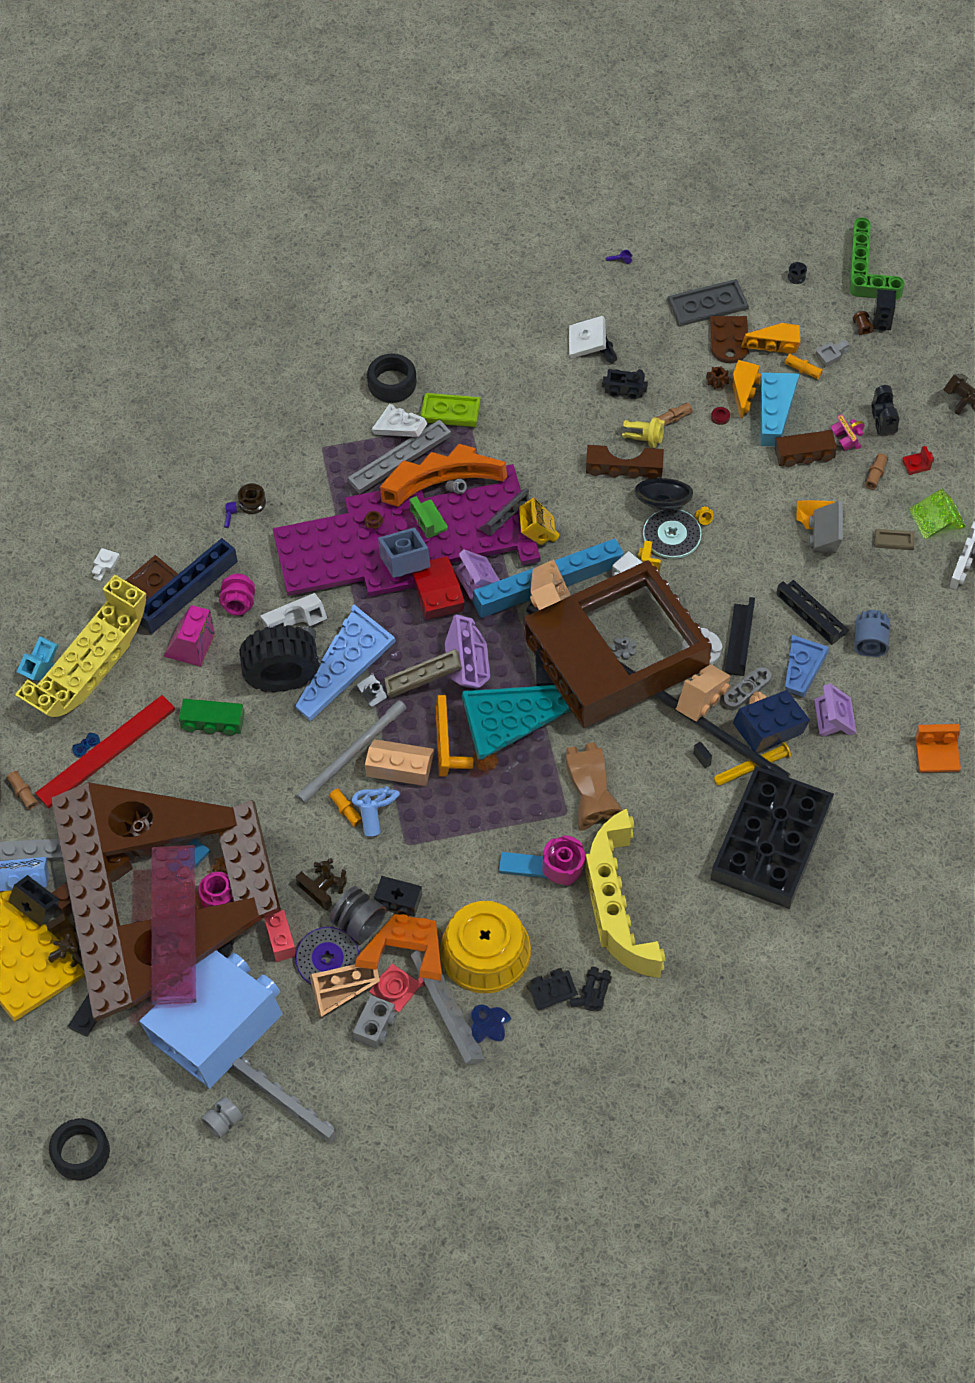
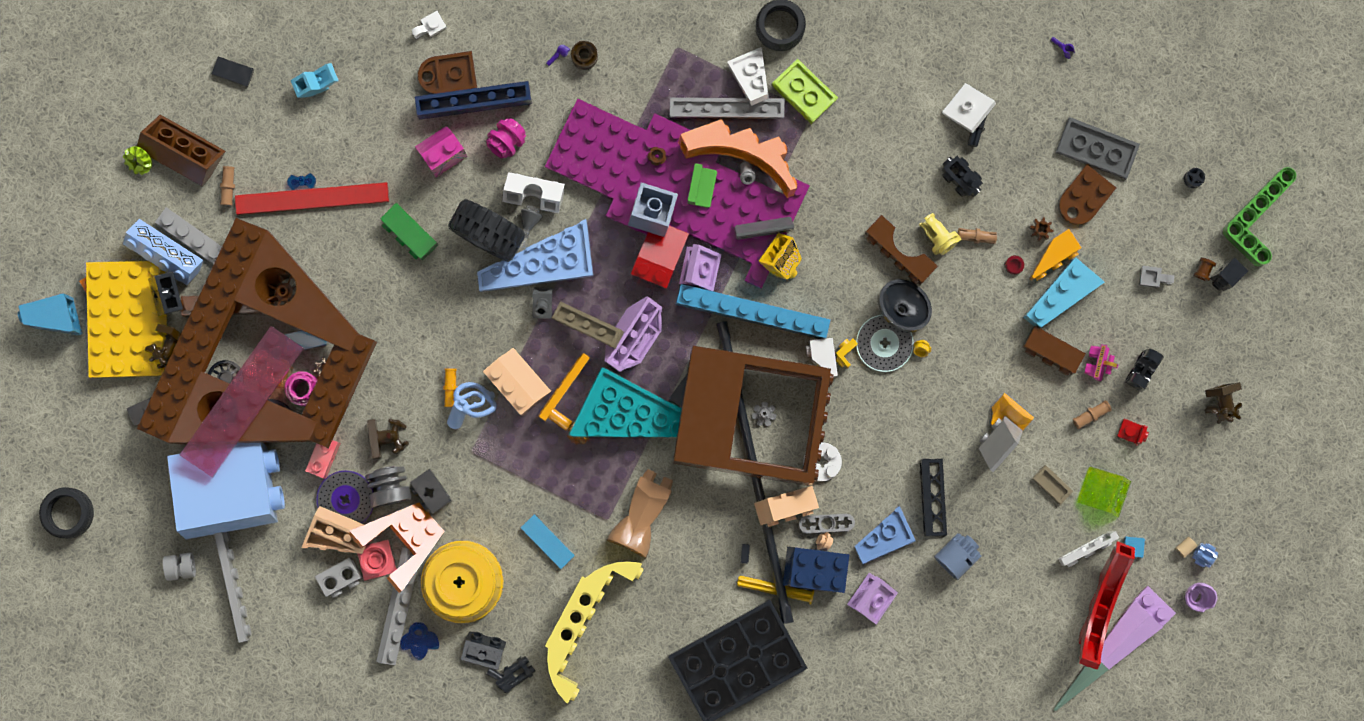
camera: 30 degrees right, 25 degrees up
light yellow slope [15,574,146,717] -> none
light grey piece [296,700,407,804] -> none
light nougat wedge [530,559,570,610] -> none
dark pink brick [542,835,586,886] -> none
black fence [725,597,755,676] -> none
light orange slope [741,323,800,354] -> none
light orange pin [784,353,823,380] -> none
orange bracket [915,724,961,773] -> none

